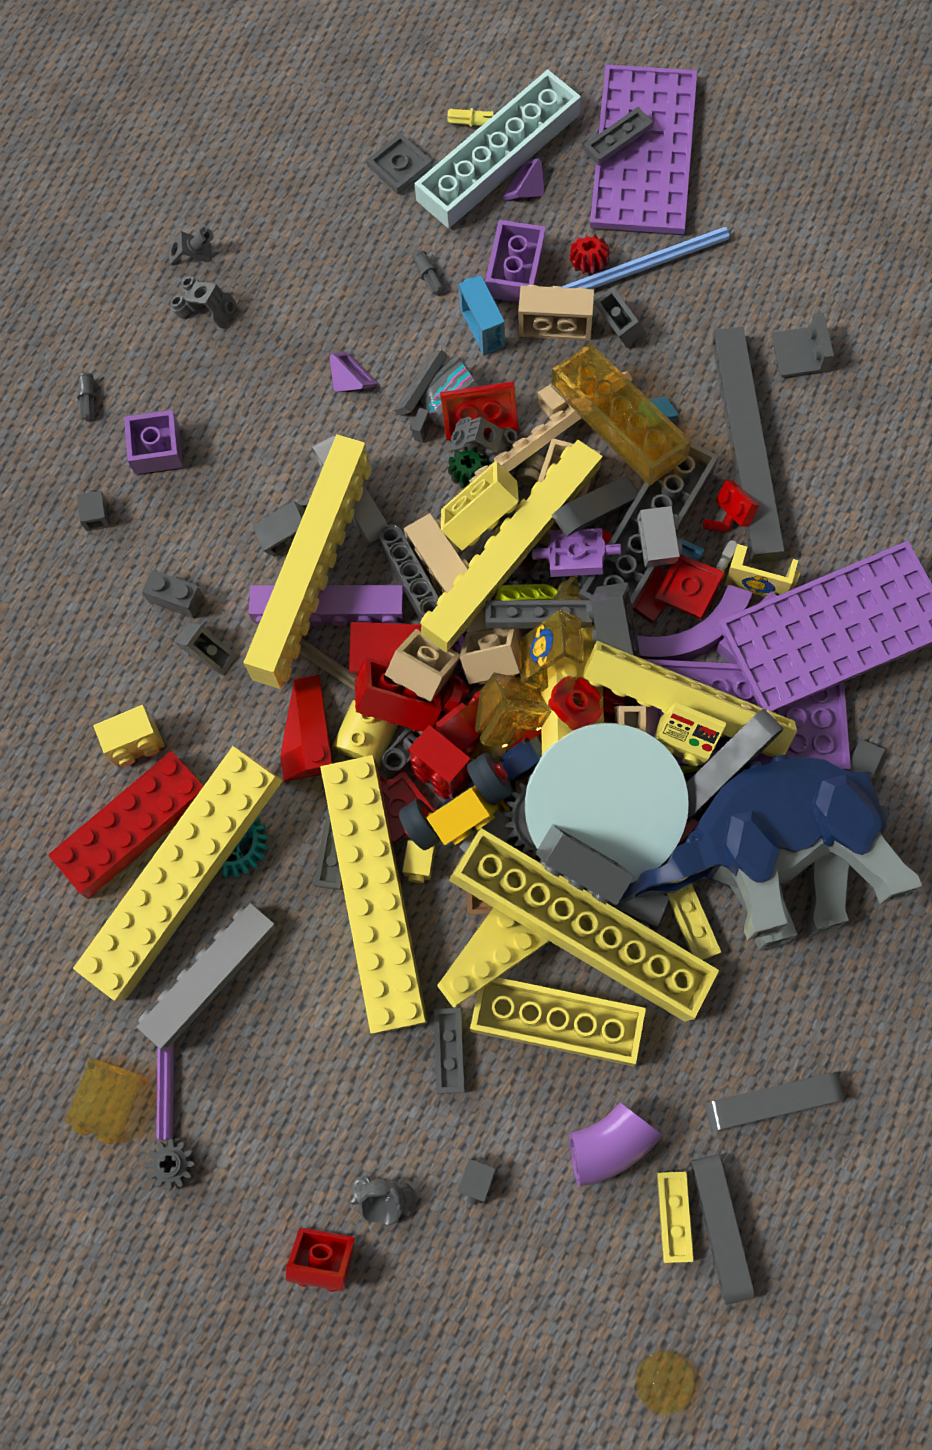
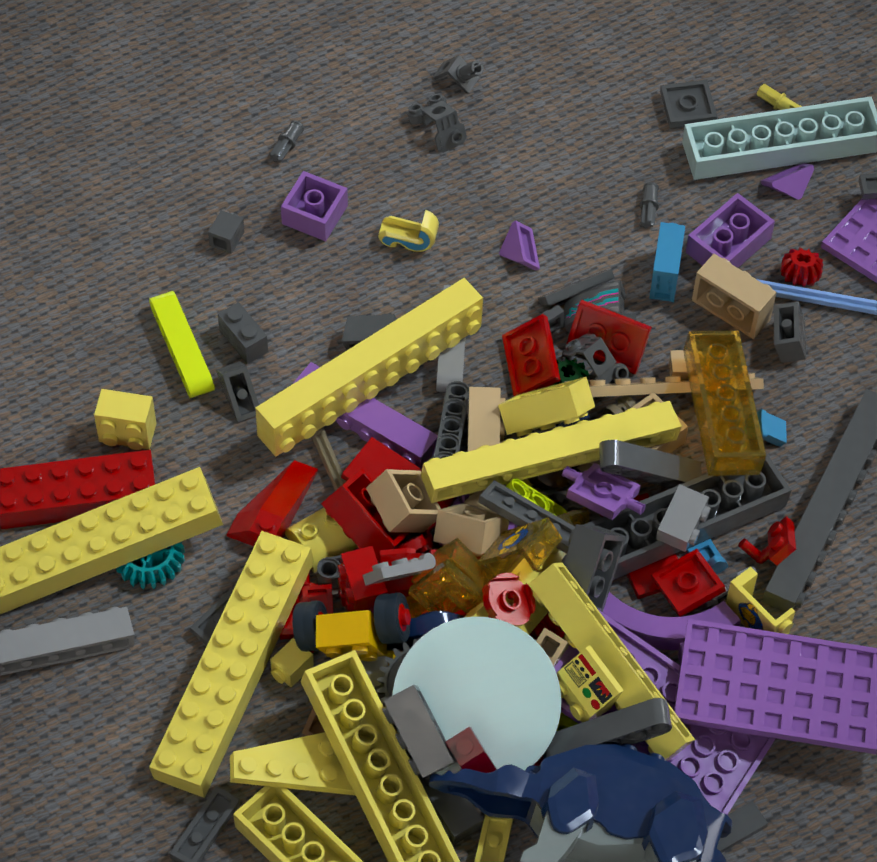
camera: 25 degrees right, 15 degrees down
none -> neon yellow beam [149,291,215,398]
none -> light grey plate [363,553,436,586]
none -> light yellow animal [378,210,439,252]
none -> dark red slope [445,727,497,773]
none -> red tile [502,314,561,396]

